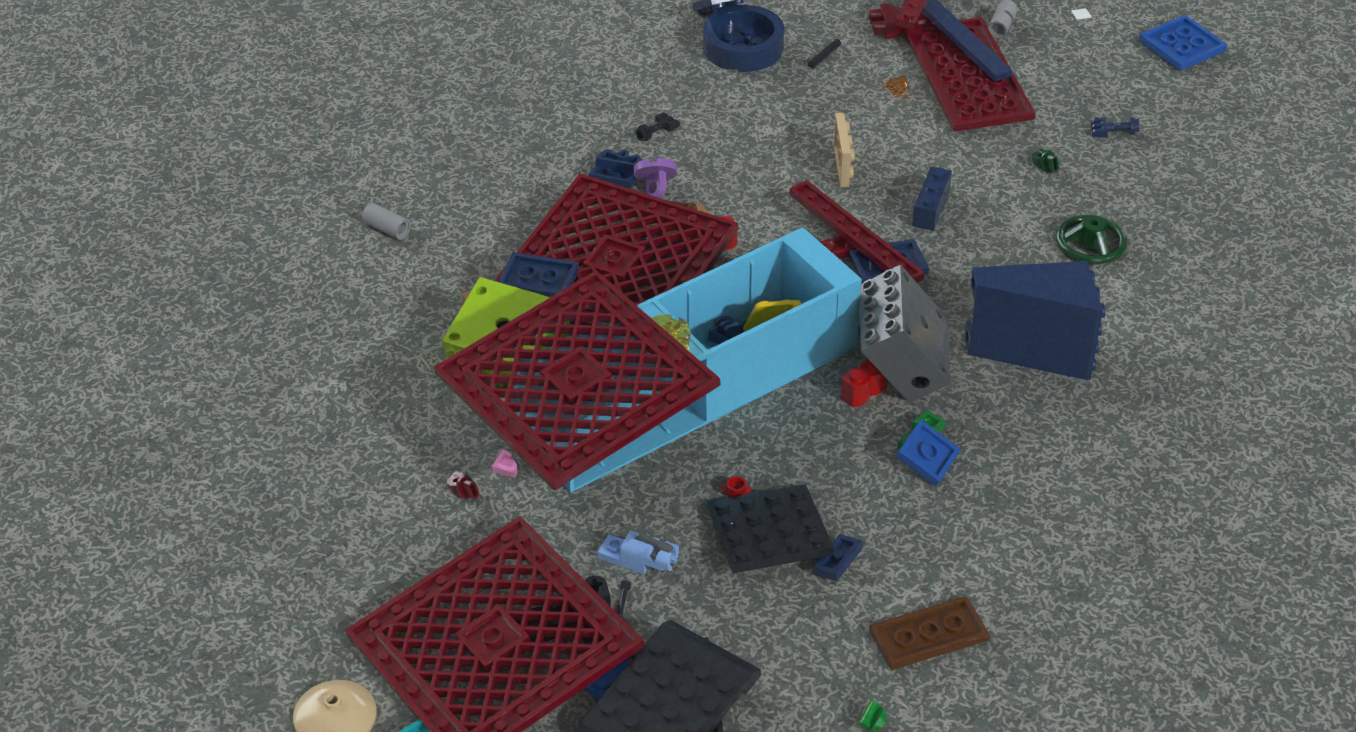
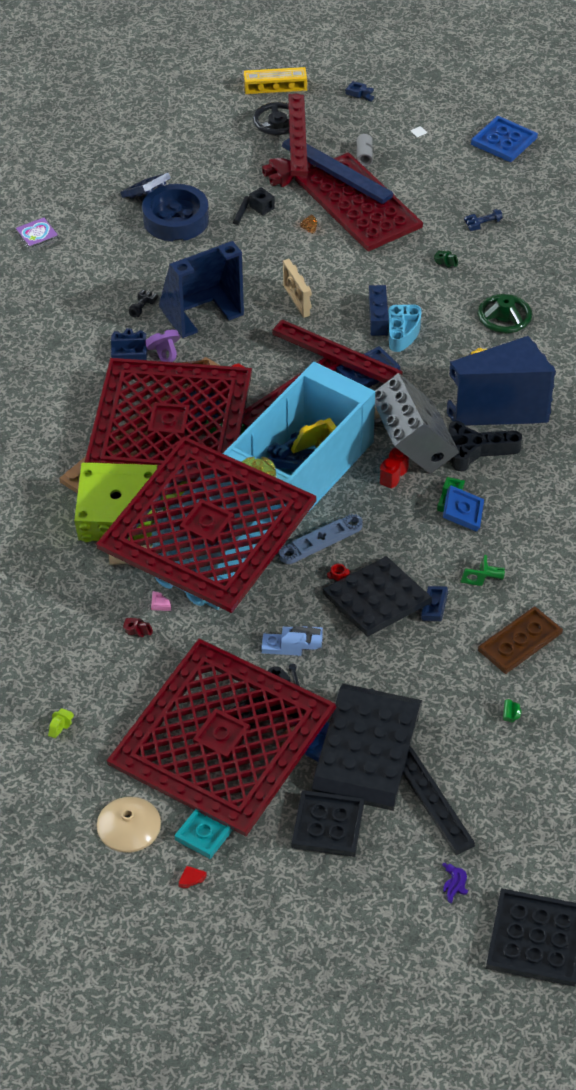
camera: 20 degrees left, 5 degrees up
dark blue plate [499,252,579,297] -> none
none -> tile [15,217,60,251]
none -> lime piece [48,708,74,738]
none -> dark blue windscreen [159,241,244,338]
none -> black brick [249,187,275,216]
none -> sand blue piece [279,514,363,564]
none -> medium azure beam [388,305,421,352]
none -> black beam [448,421,522,472]
none -> green bracket [461,555,505,586]

